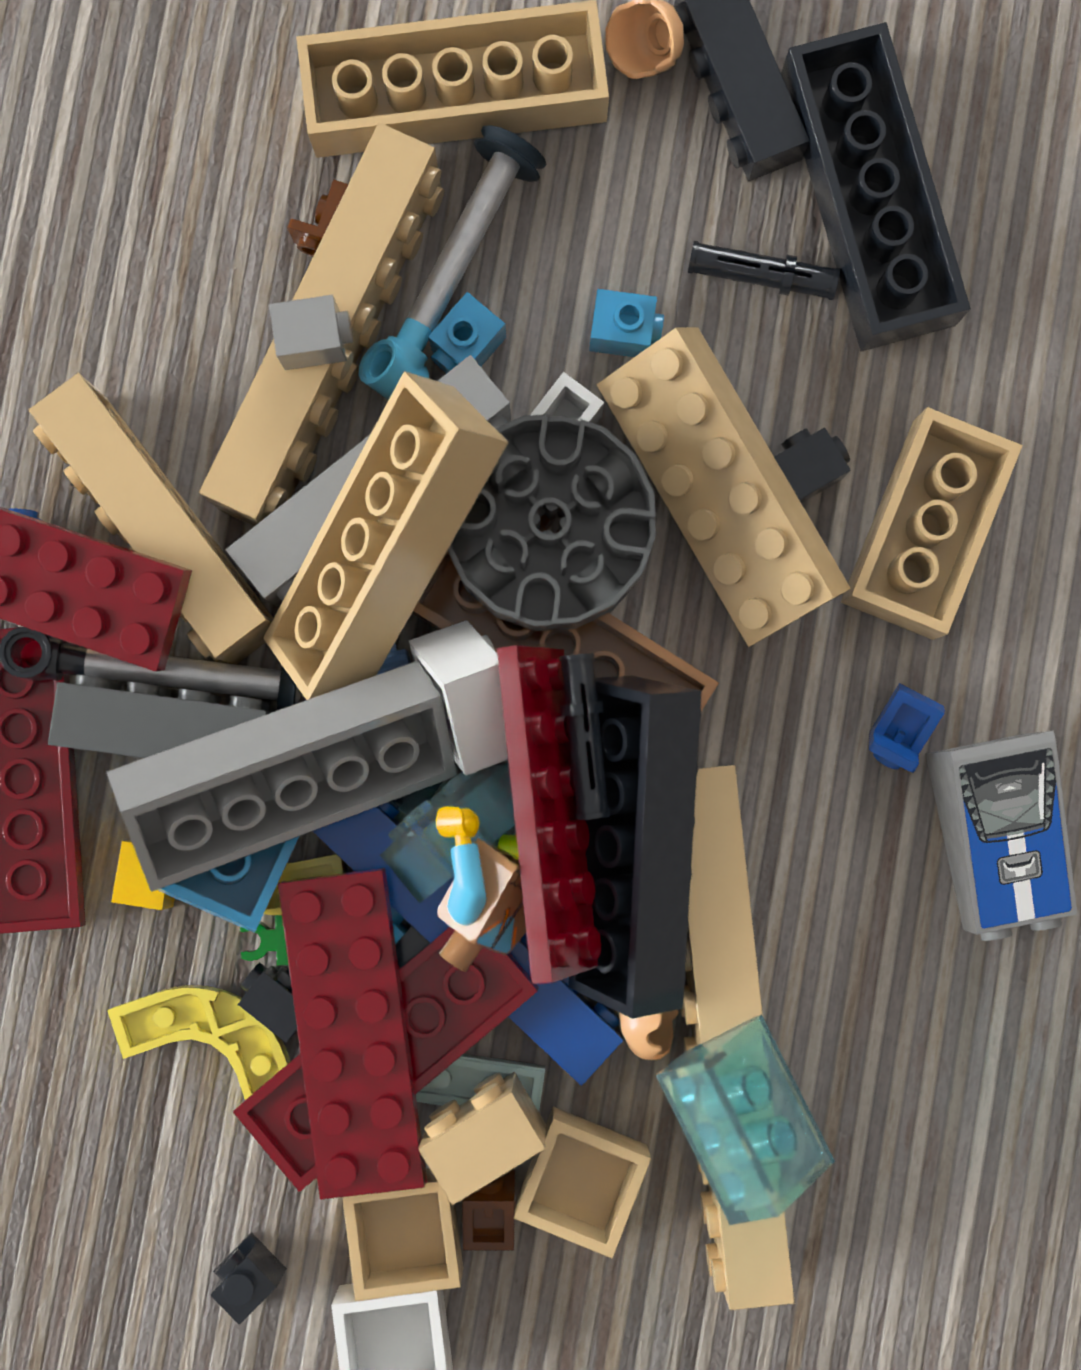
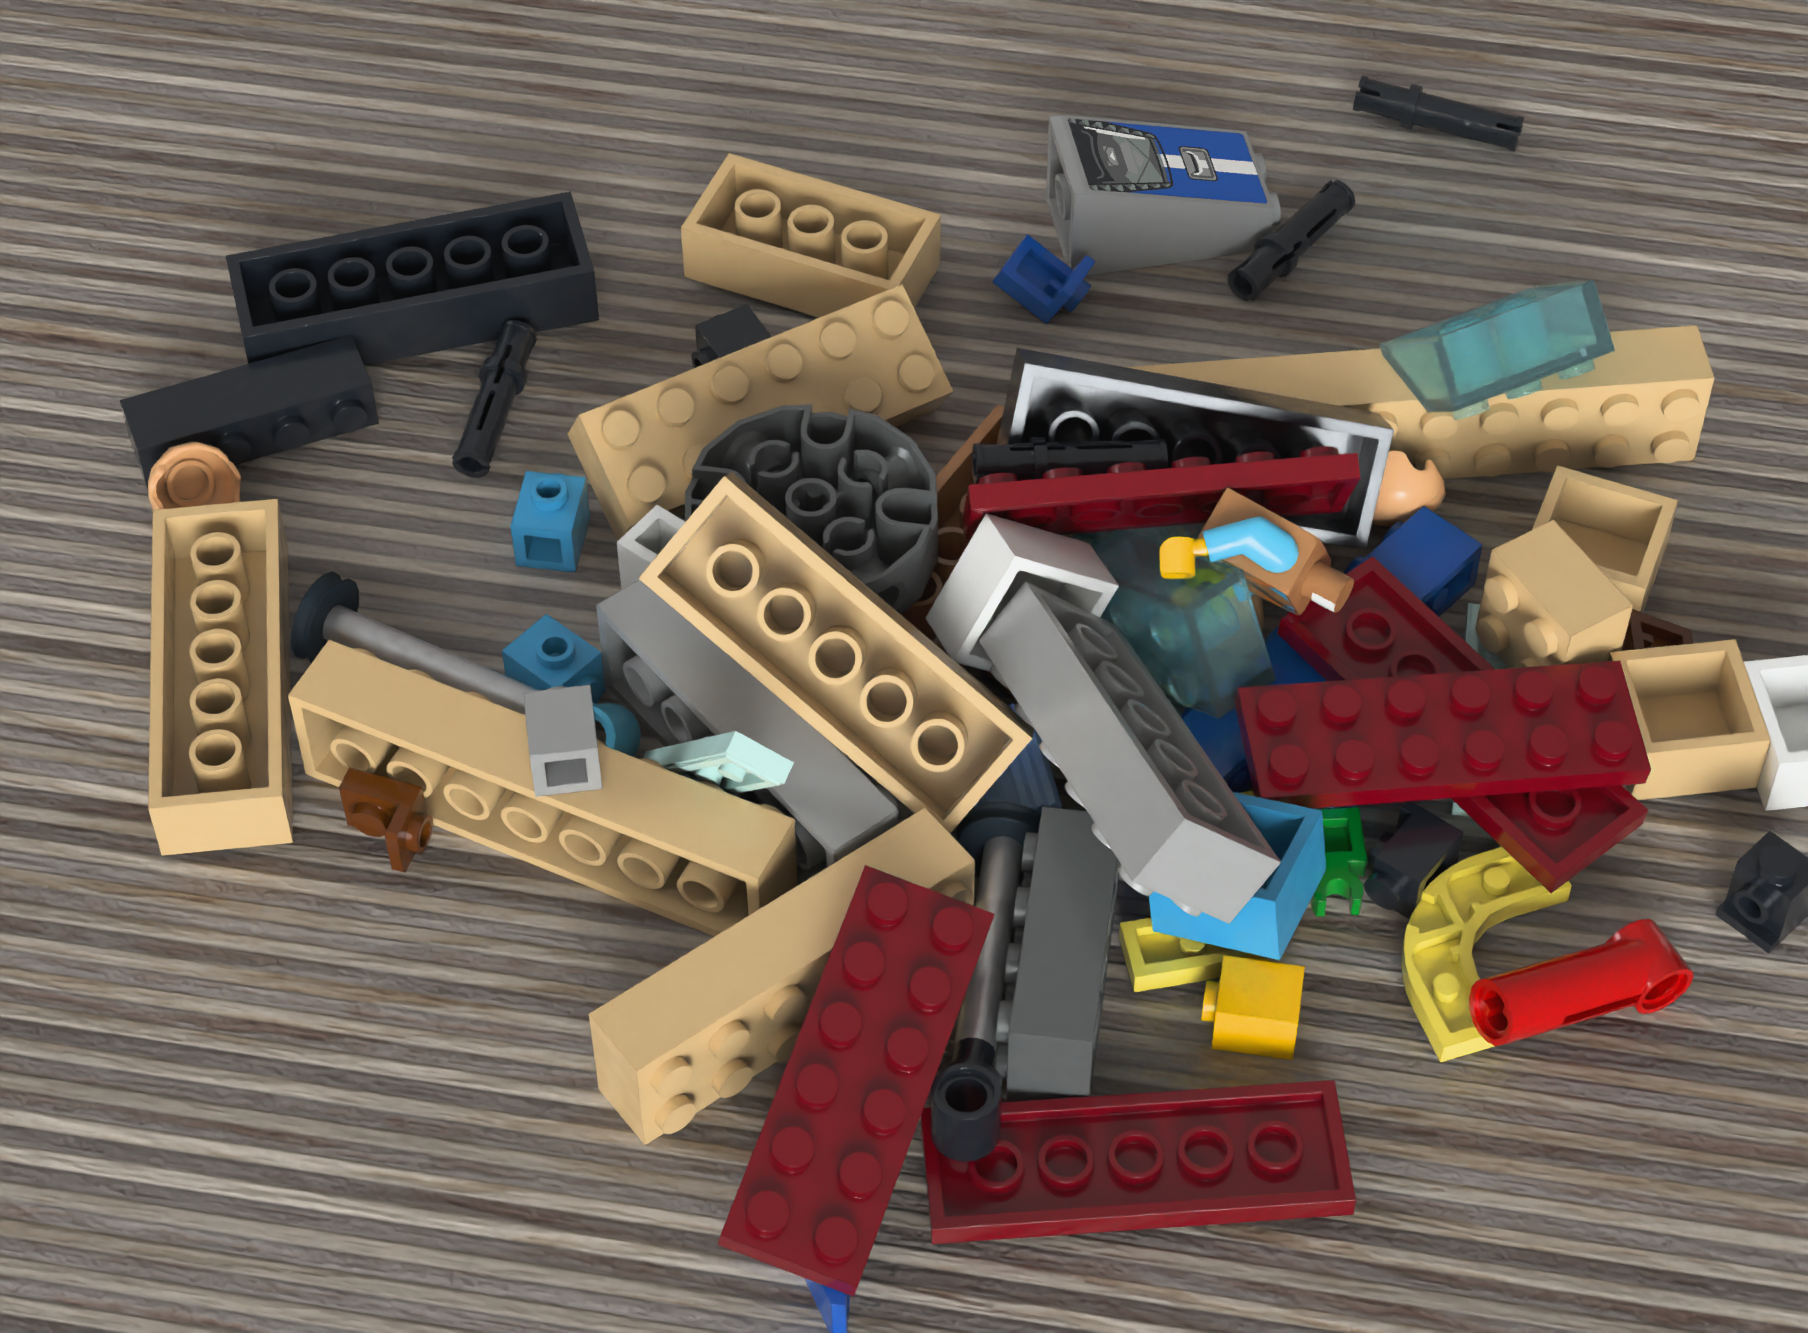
camera: 90 degrees left, 35 degrees down
none -> light aqua tile [643,731,794,794]
none -> black pin [1227,180,1355,301]
none -> red piece [1469,919,1694,1046]

